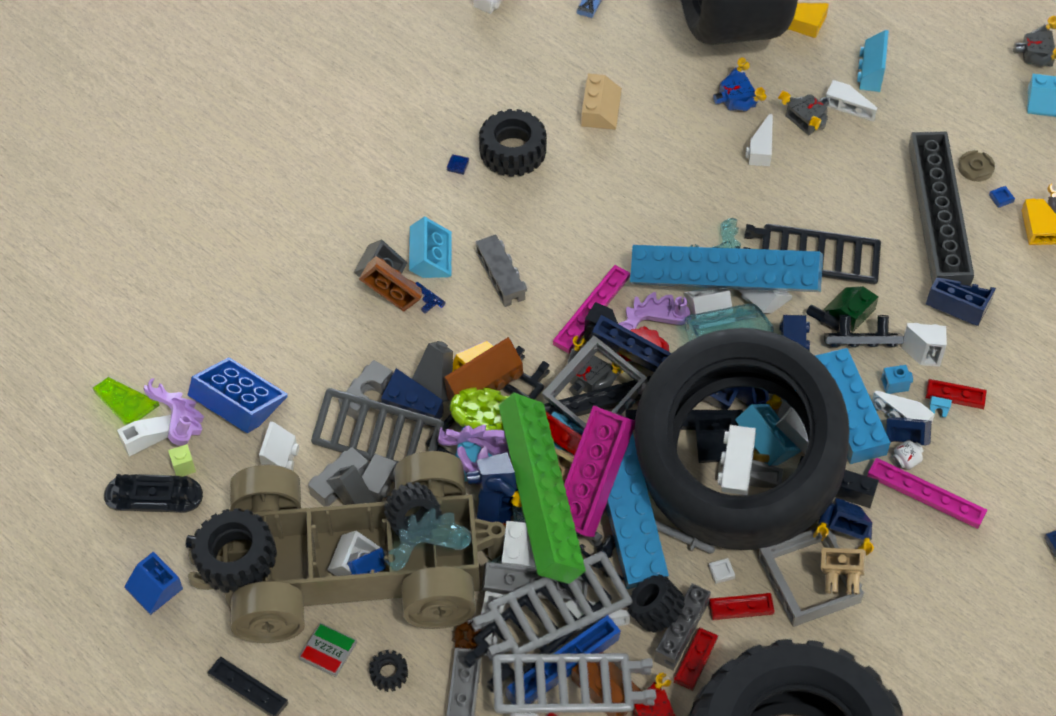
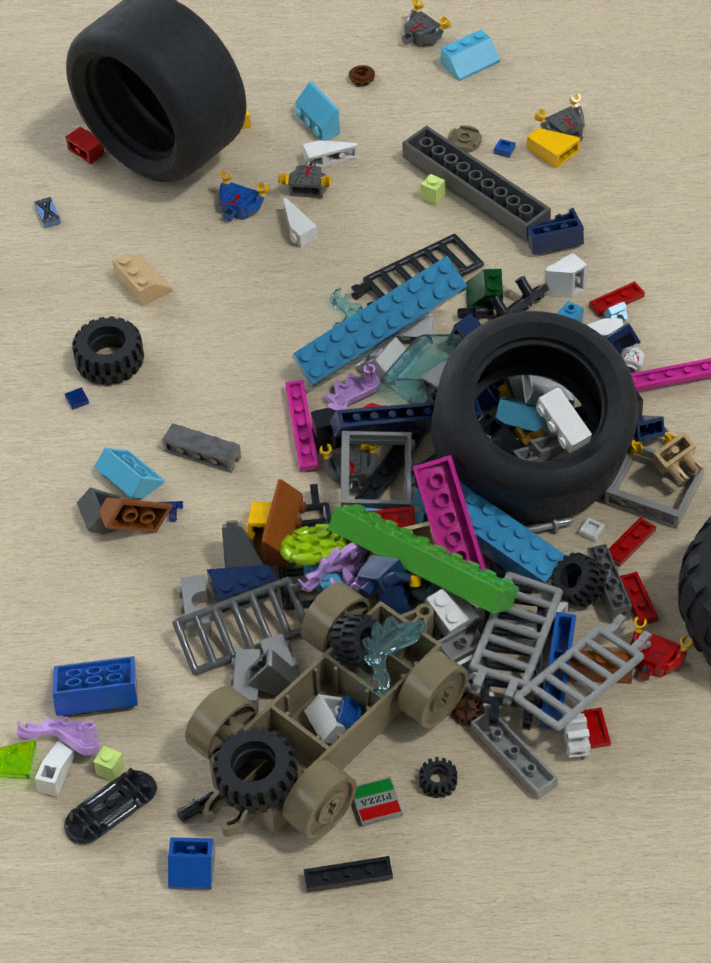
camera: 40 degrees left, 5 degrees down
white slope [259,421,299,471] -> none
none -> reddish brown gear [349,65,375,86]
none -> yellowish green brick [421,174,445,205]

